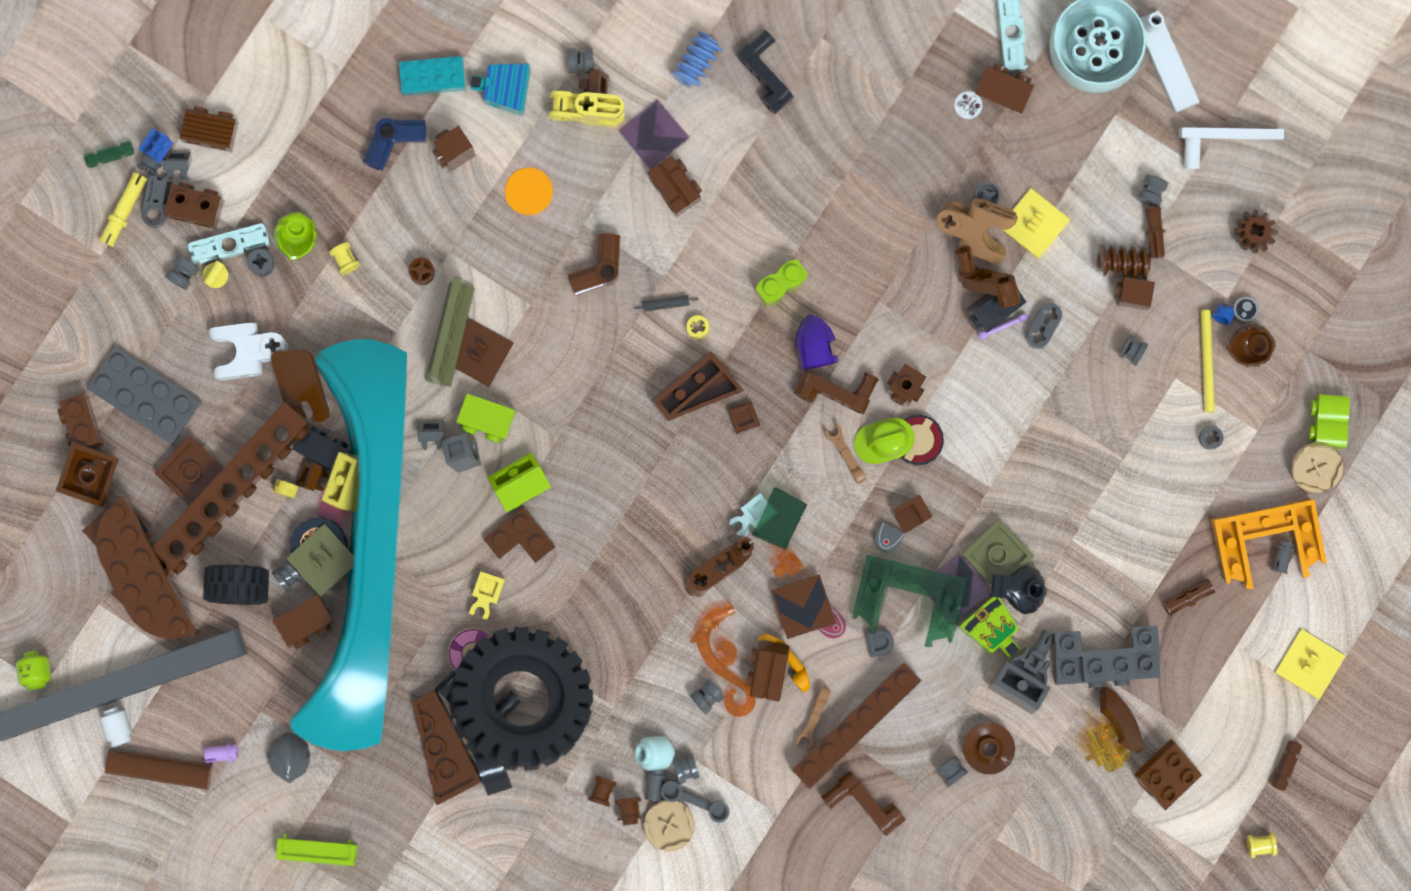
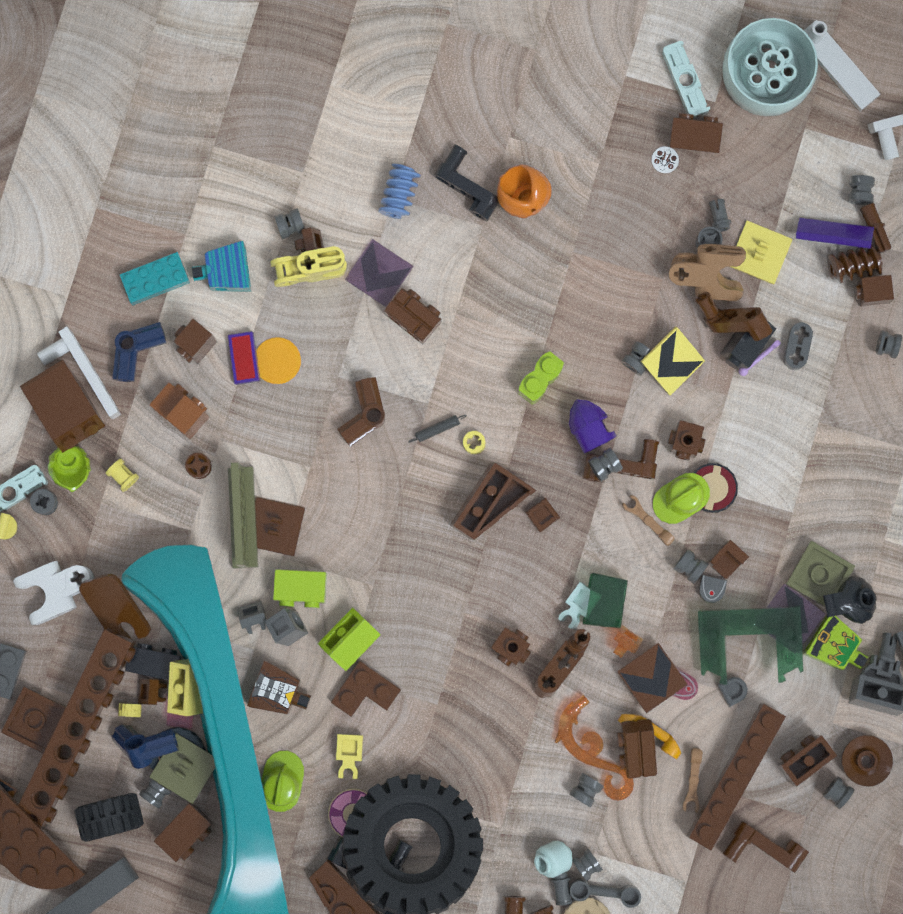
camera: 10 degrees left, 0 degrees up
none -> reddish brown slope [20,360,105,453]
none -> white piece [37,327,122,419]
none -> dark blue piece [111,724,179,769]
none -> dark orange brick [150,382,209,439]
none -> red tile [228,331,260,385]
none -> torso [247,661,311,714]
none -> lime piece [261,751,304,812]
none -> reddish brown brick [491,627,531,667]
none -> orange piece [497,164,552,218]
none -> dark grey wheel [588,448,623,482]
none -> dark grey wheel [621,341,651,376]
none -> light yellow piece [640,326,705,396]
none -> dark grey wheel [673,549,709,584]
none -> dark grey pin [709,199,732,232]
none -> reddish brown brick [777,734,837,787]
none -> dark purple tile [796,218,874,248]

